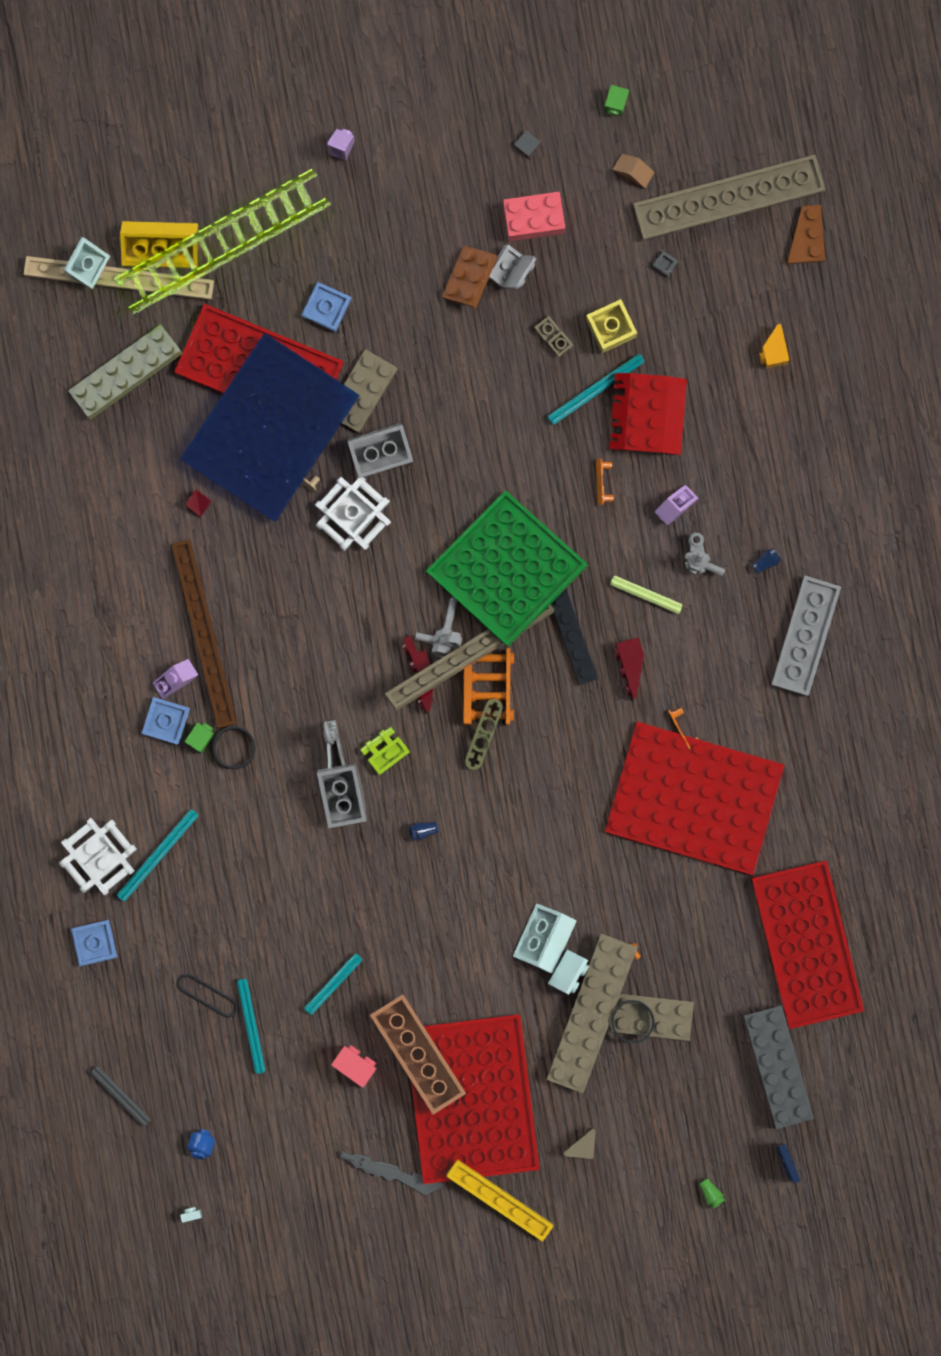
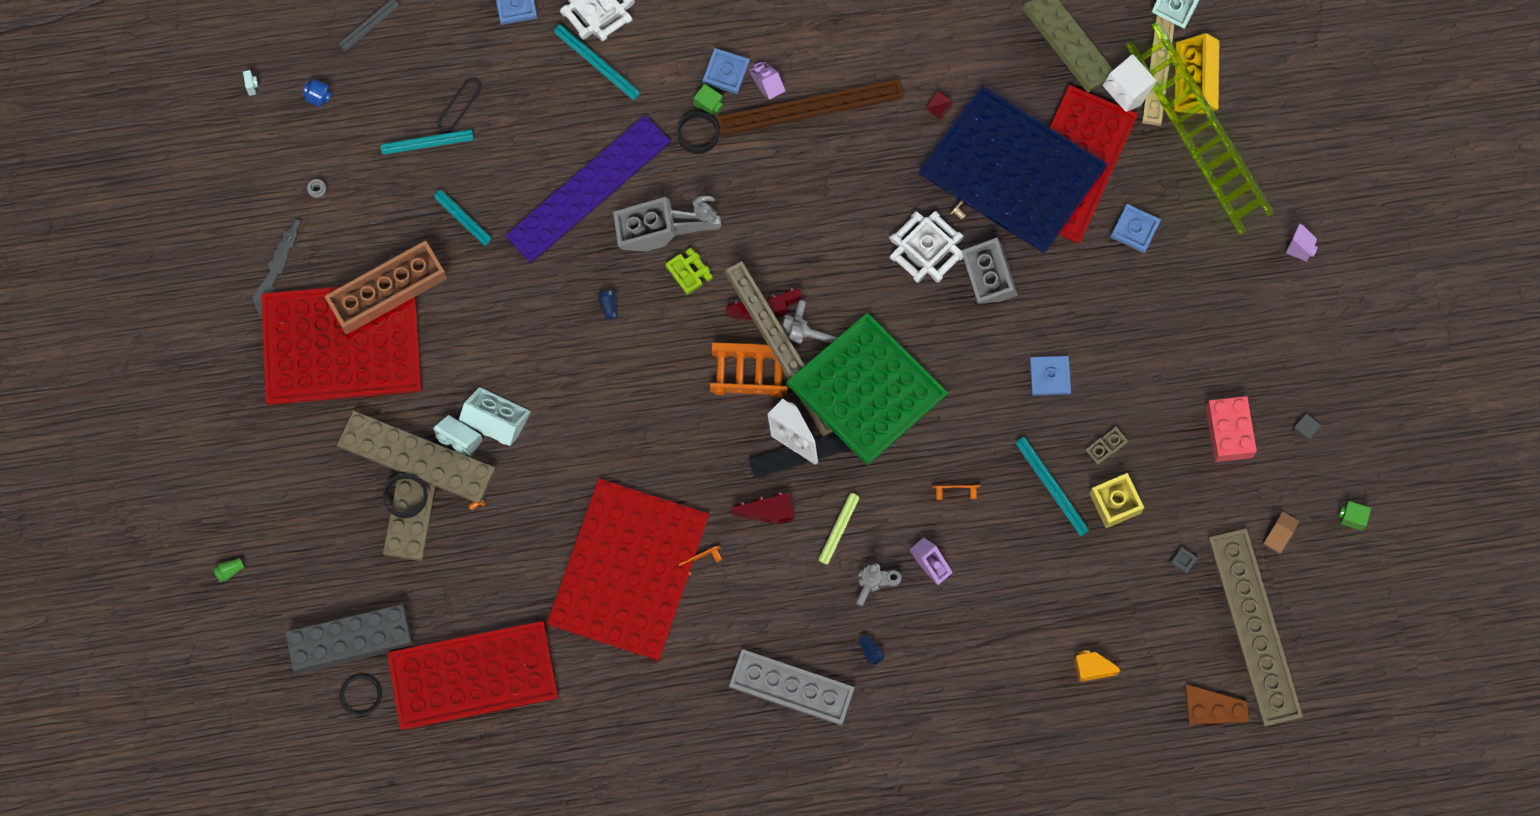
camera: 90 degrees right, 10 degrees down
dark tan plate [326,349,398,434] -> none
coral brick [331,1045,378,1088] -> none
dark orange plate [442,246,498,309] -> none
yellow plate [446,1159,554,1242] -> none
olive beam [465,698,503,770] -> none
light grey bracket [489,244,536,290] -> none
dark tan slope [563,1128,596,1159] -> none
red slope [609,373,687,455] -> none
dark blue tile [776,1143,801,1184] -> none
none -> light grey plate [307,179,326,198]
none -> black tyre [340,675,382,716]
none -> dark purple plate [505,115,671,264]
none -> white slope [768,399,818,465]
none -> medium blue plate [1030,356,1071,396]
none -> white slope [1102,55,1157,112]

